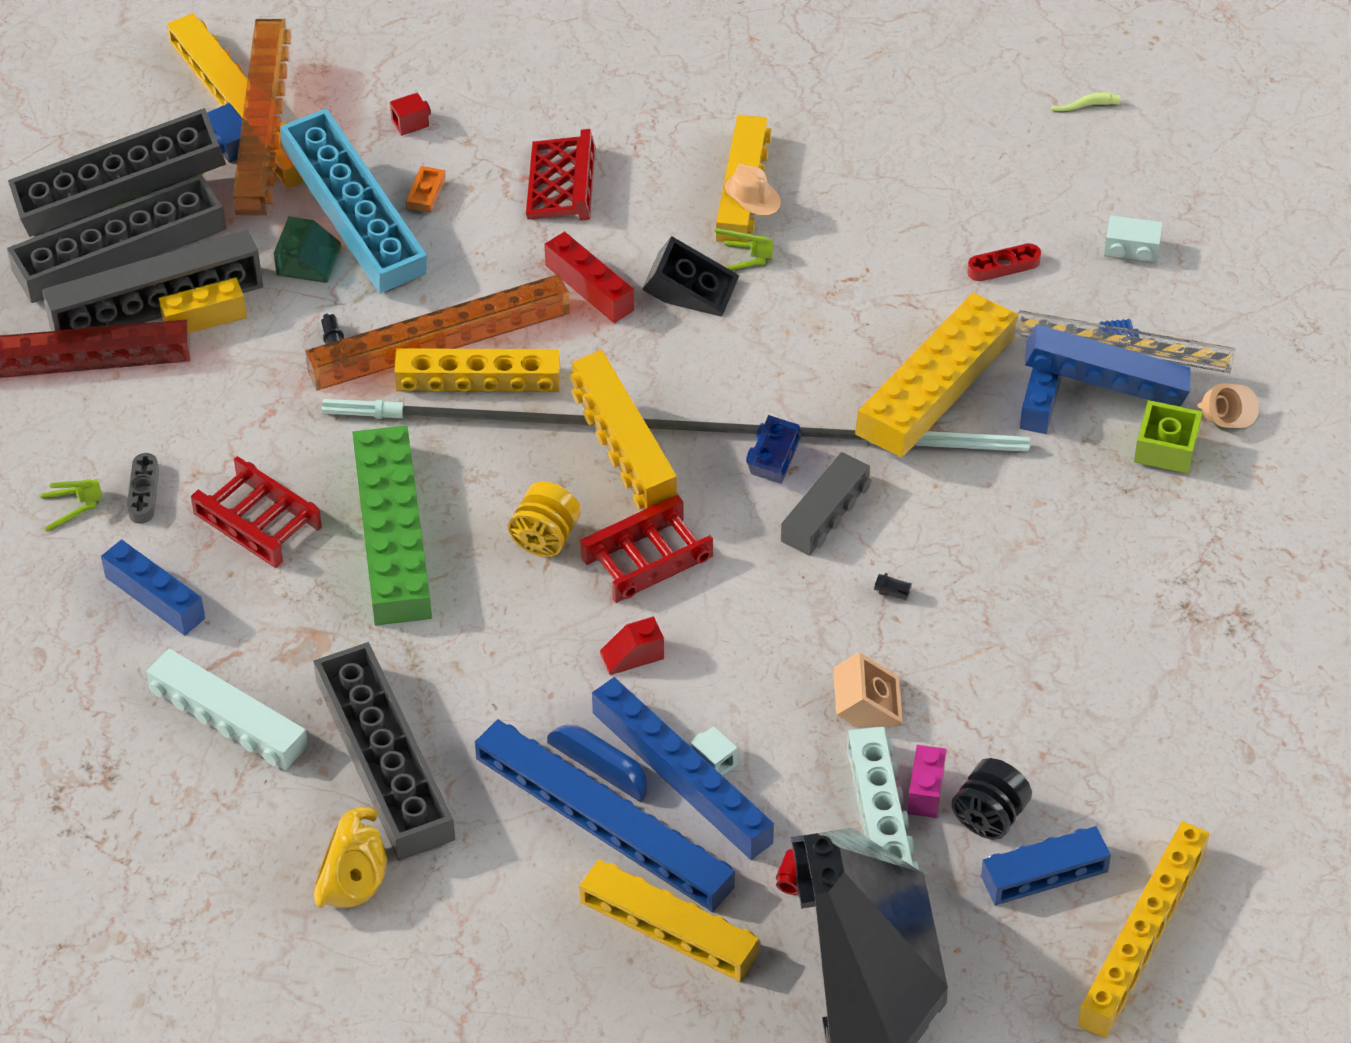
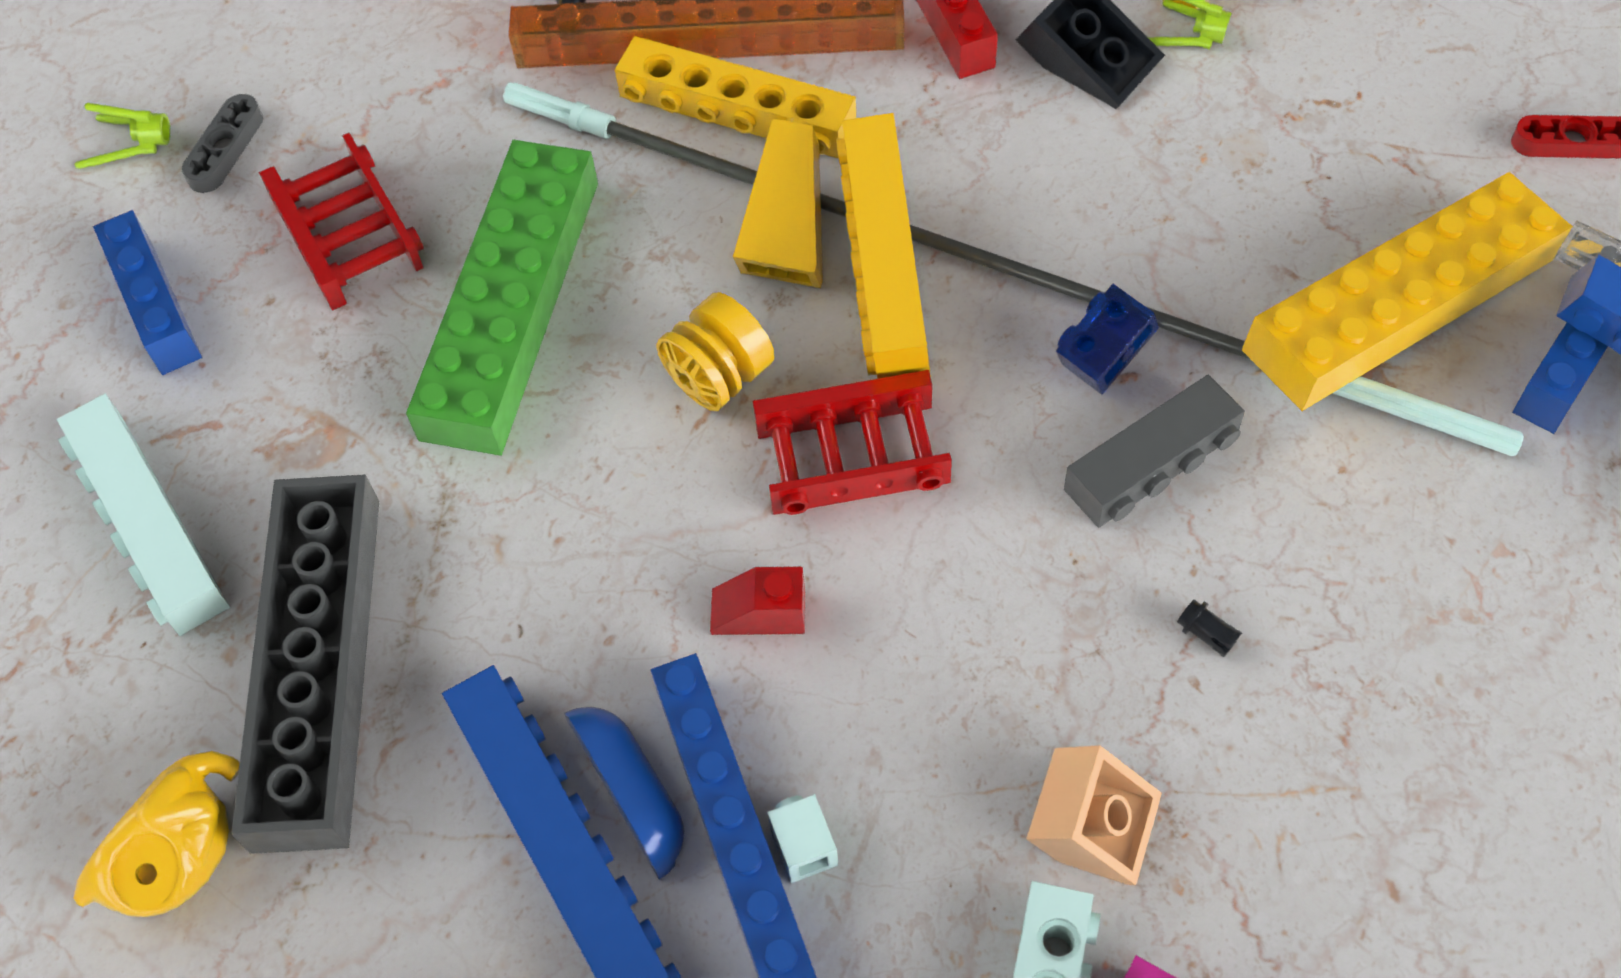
camera: 25 degrees right, 10 degrees up
none -> yellow slope [733,118,823,288]

